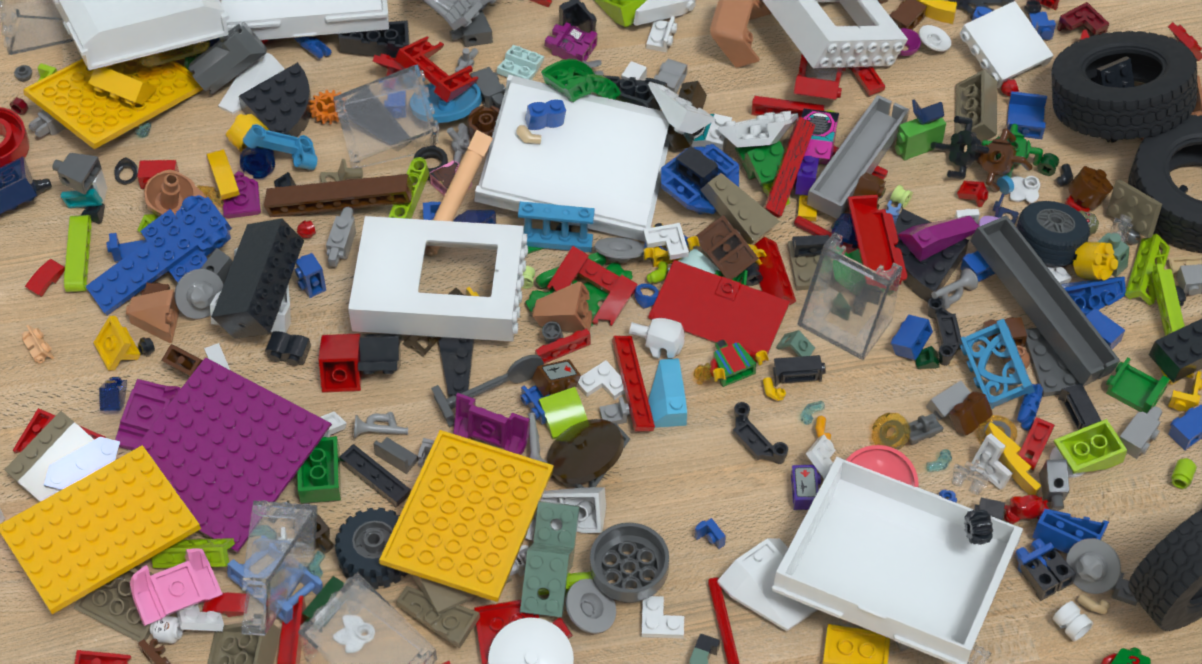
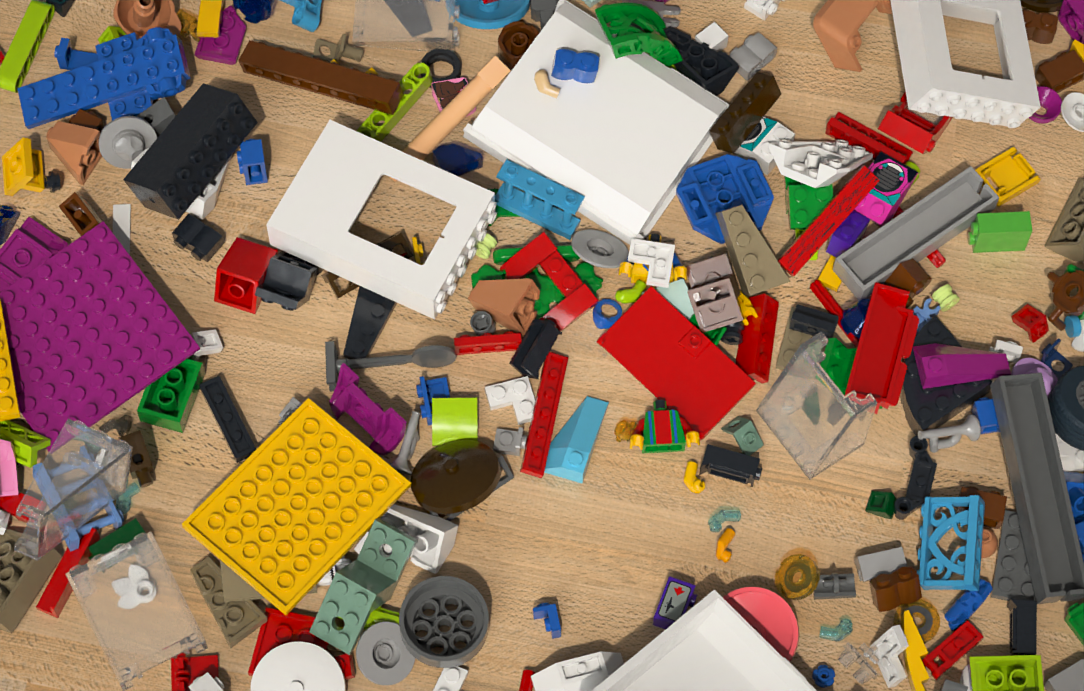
camera: 20 degrees right, 10 degrees up
black slope [274,172,296,187] -> none
red plate [297,220,316,238] -> none
light grey hinge [326,207,356,267] -> none
black wheel [335,507,408,589] -> none
light grey piece [354,412,408,439] -> none
dark grey panel [373,437,419,474] -> none
blue bracket [423,201,441,220] -> none
light grey piece [447,123,470,164] -> none
reddish brown brick [532,359,581,396] -> none
white piece [629,318,685,359] -> none
white wedge [648,82,715,134] -> none
black brick [676,146,718,189] -> none
black plate [732,402,788,464] -> none
white plate [806,435,836,480] -> none
red plate [848,66,885,96] -> none
blue brick [891,314,933,360] -> none
dark blue bracket [912,99,945,125] -> none
black plate [931,116,990,179] -> none
none -> black window [509,318,562,380]
none -> yellow container [975,147,1041,207]

